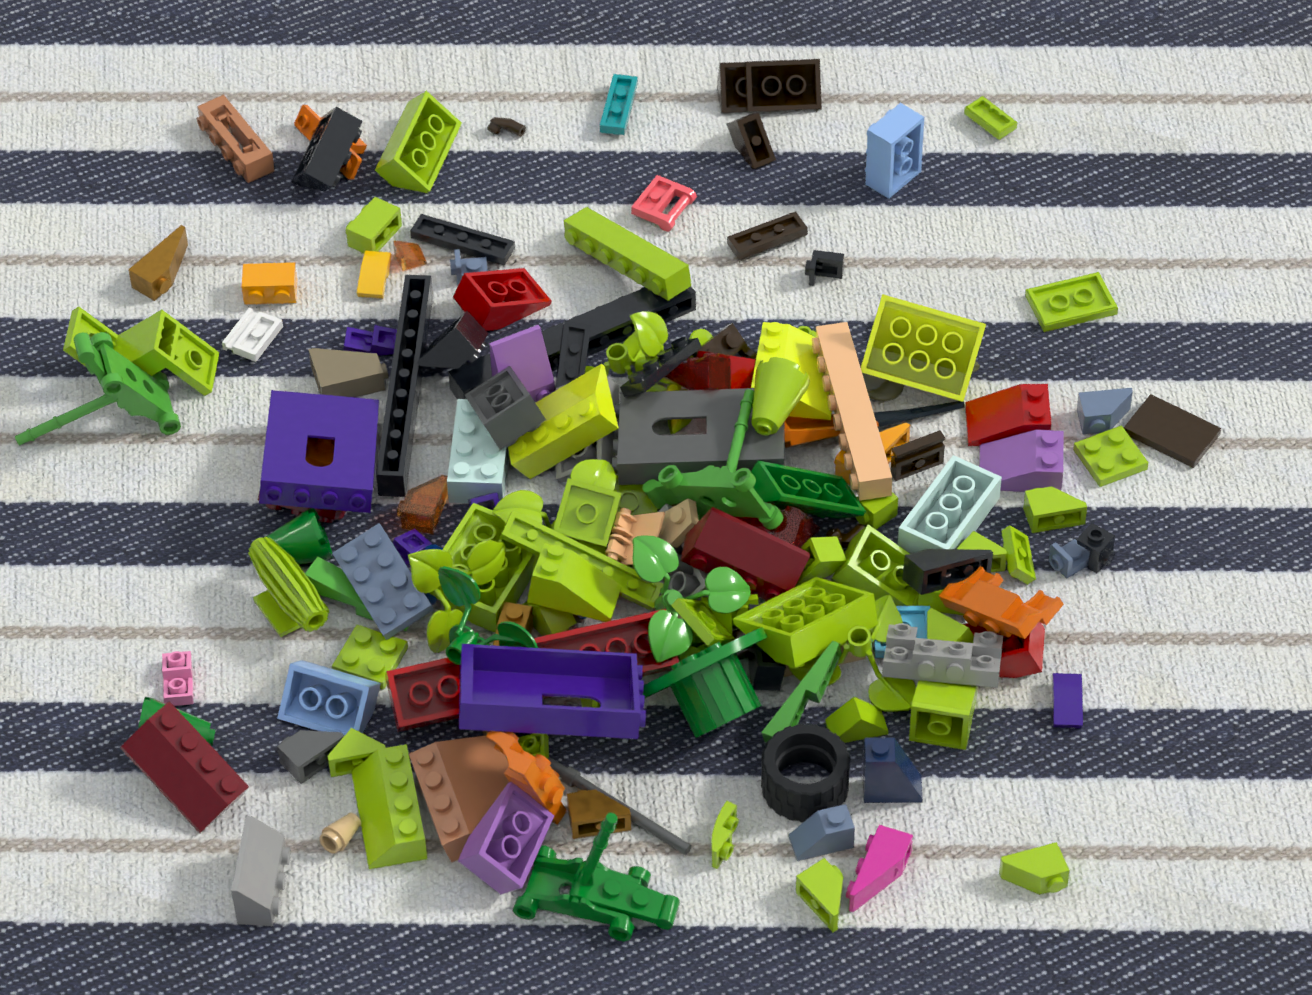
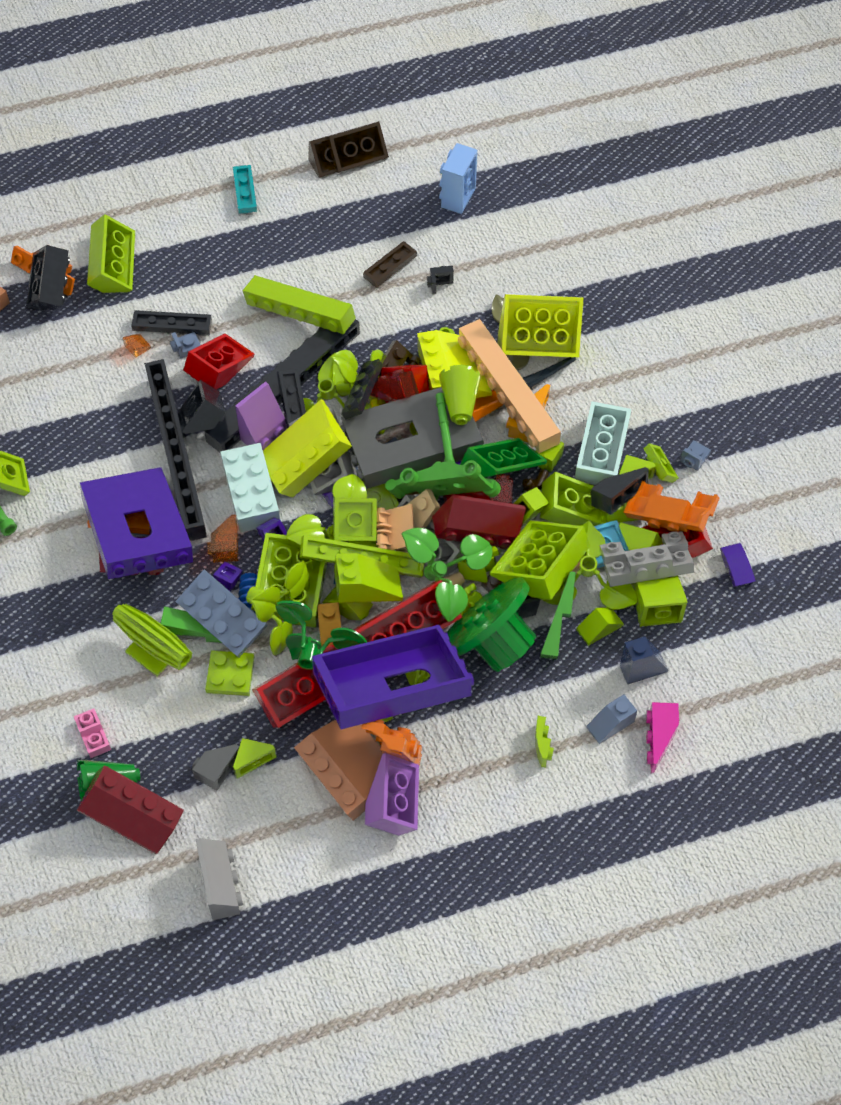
camera: 20 degrees left, 10 degrees up
white plate [222,308,283,362] -> none
light orange brick [241,262,297,304] -> none
green cone [266,508,333,565] -> none
light blue slope [277,660,381,736] -> none
dark tan slope [309,348,388,397] -> none
tan cone [320,812,361,853] -> none
dark purple slope [343,325,397,356] -> none
lime brick [345,197,402,253] -> none
lime slope [351,744,427,869] -> none
yellow slope [357,251,392,299] -> none
dark grey slope [465,366,546,449] -> none
dark brown arm [487,117,526,137] -> none
green piece [513,813,680,941] -> none
dark grey bar [548,757,692,855] -> none
pearl gold slope [567,789,631,839] -> none
coral plate [631,175,697,232] -> none
lime tile [671,598,735,646] -> none
dark brown slope [726,113,776,169] -> none
black tyre [761,724,850,822] -> none
lime slope [796,858,844,932] -> none
dark brown plate [890,430,945,482] -> none
lime plate [964,96,1018,140] -> none
red slope [965,384,1051,446] -> none
medium lavender slope [979,430,1064,492] -> none
lime slope [999,842,1070,895] -> none
lime slope [1023,486,1087,533] -> none
lime tile [1025,272,1118,332] -> none
lime plate [1073,425,1148,487] -> none
sand blue slope [1077,388,1133,434] -> none
black bracket [1077,523,1115,574] -> none
dark brown tile [1124,394,1221,468] -> none

